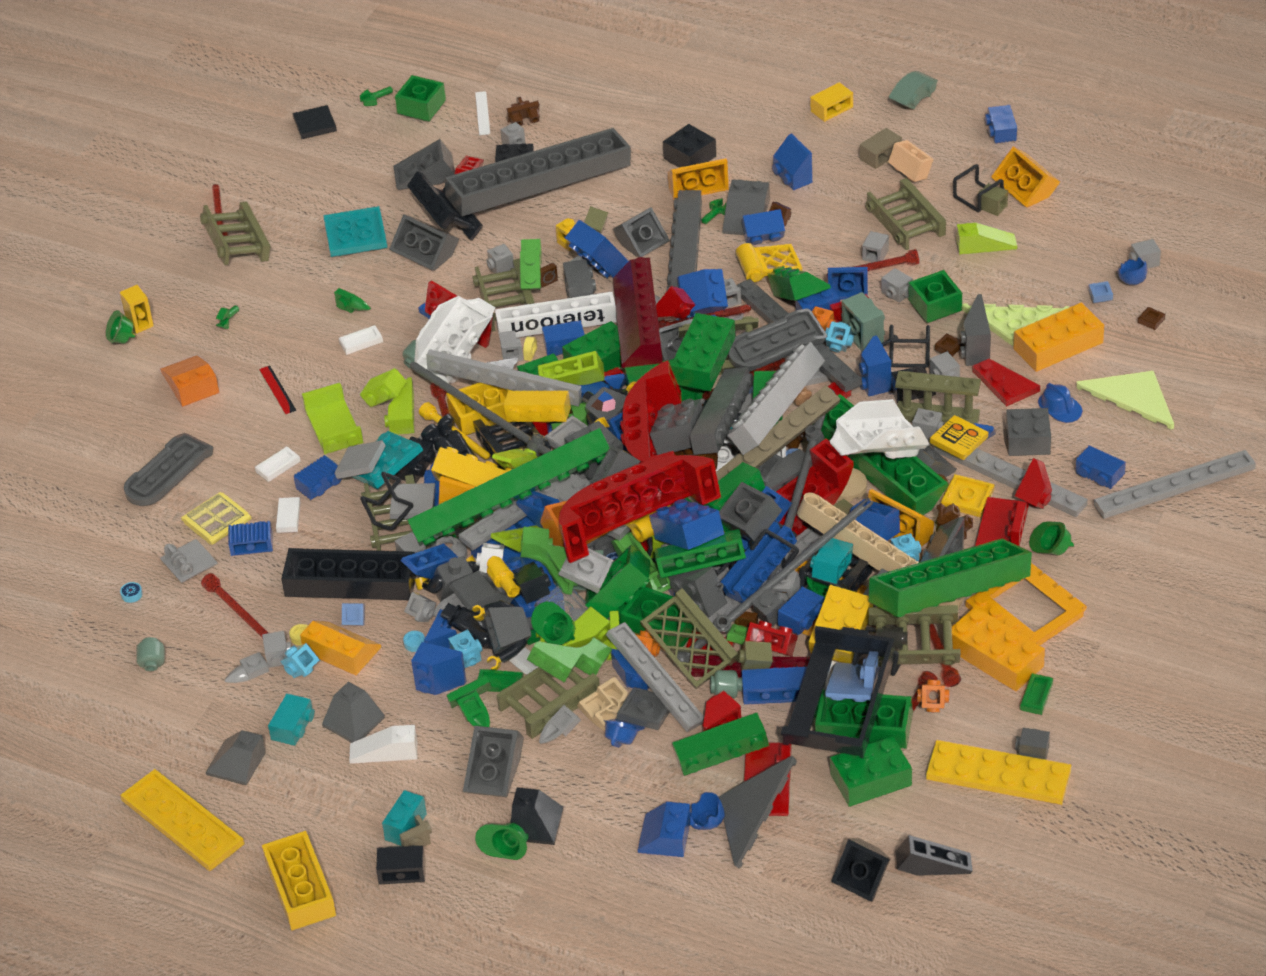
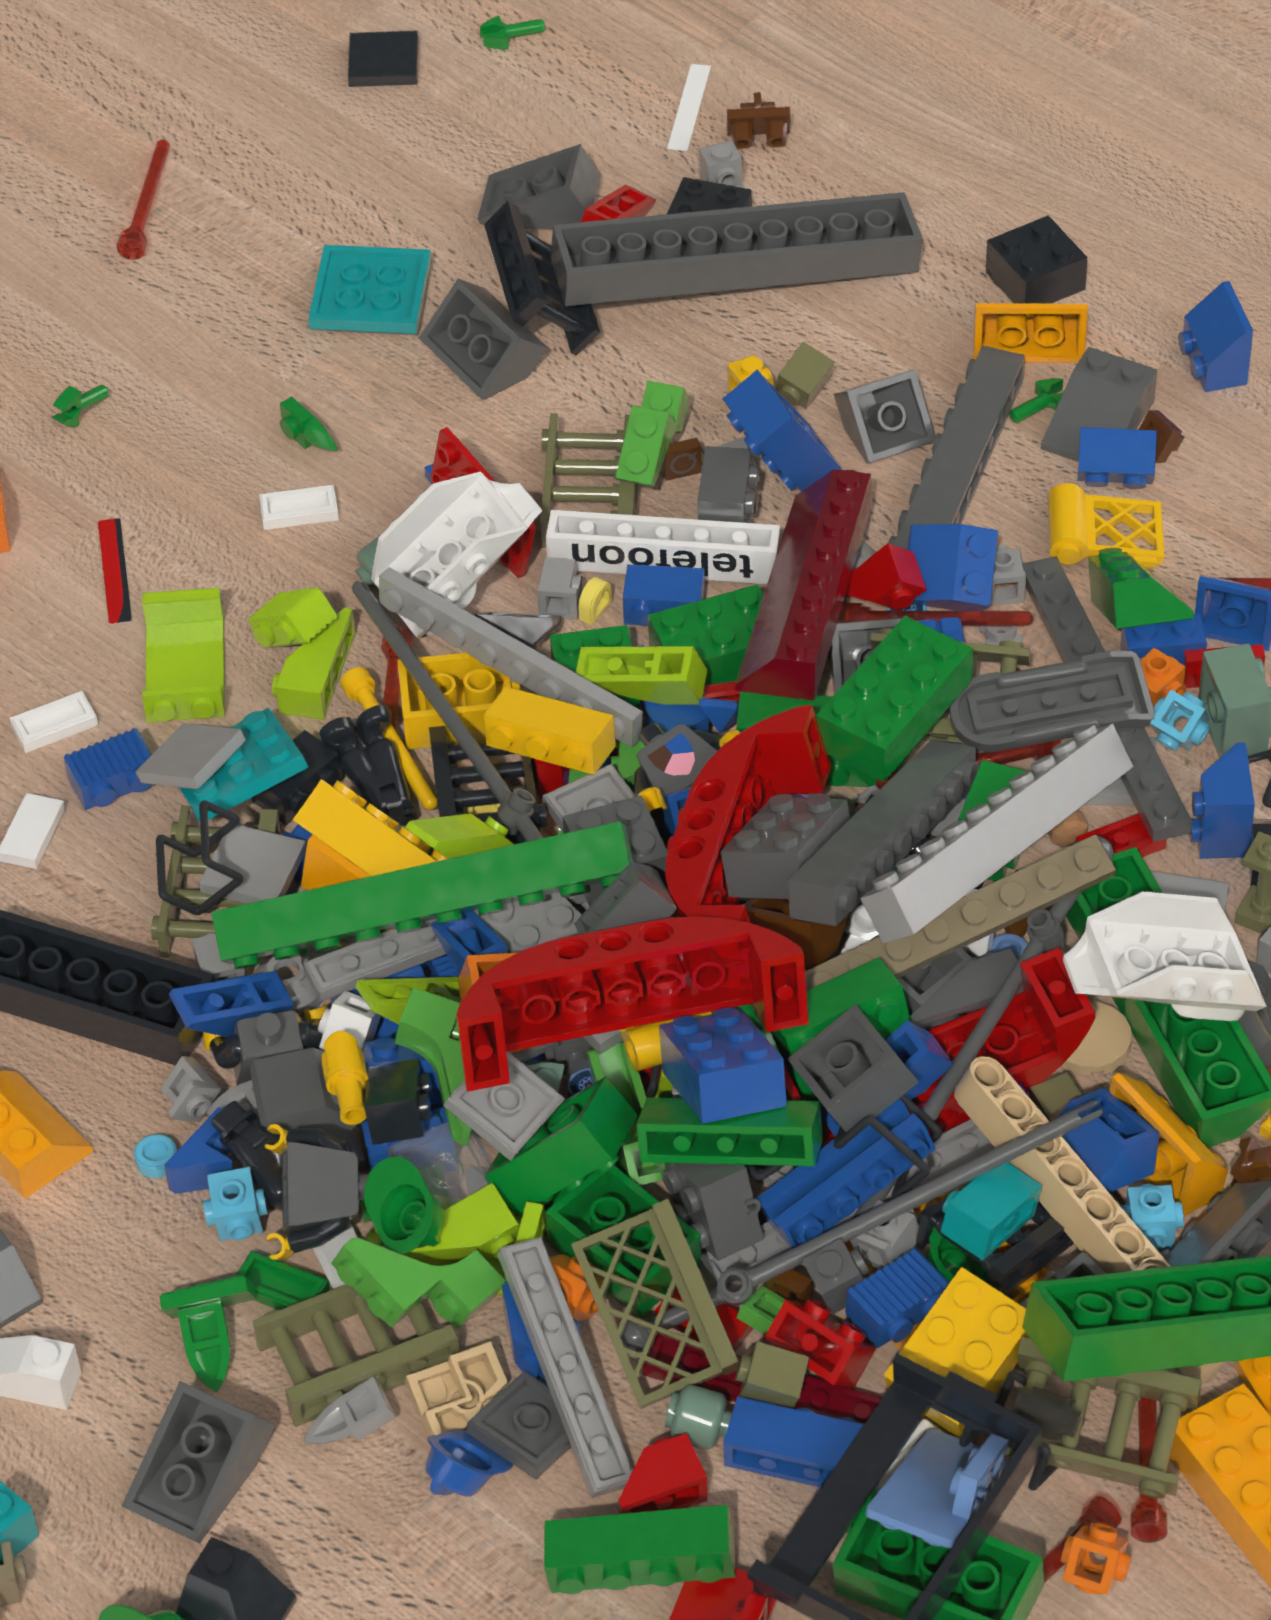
camera: 15 degrees right, 5 degrees up
olive fence [200,202,271,265] -> none
medium blue plate [342,603,365,625] -> none
green brick [395,75,446,121] -> none
blue slope [411,642,467,695] -> none
light grey brick [486,244,514,273] -> none

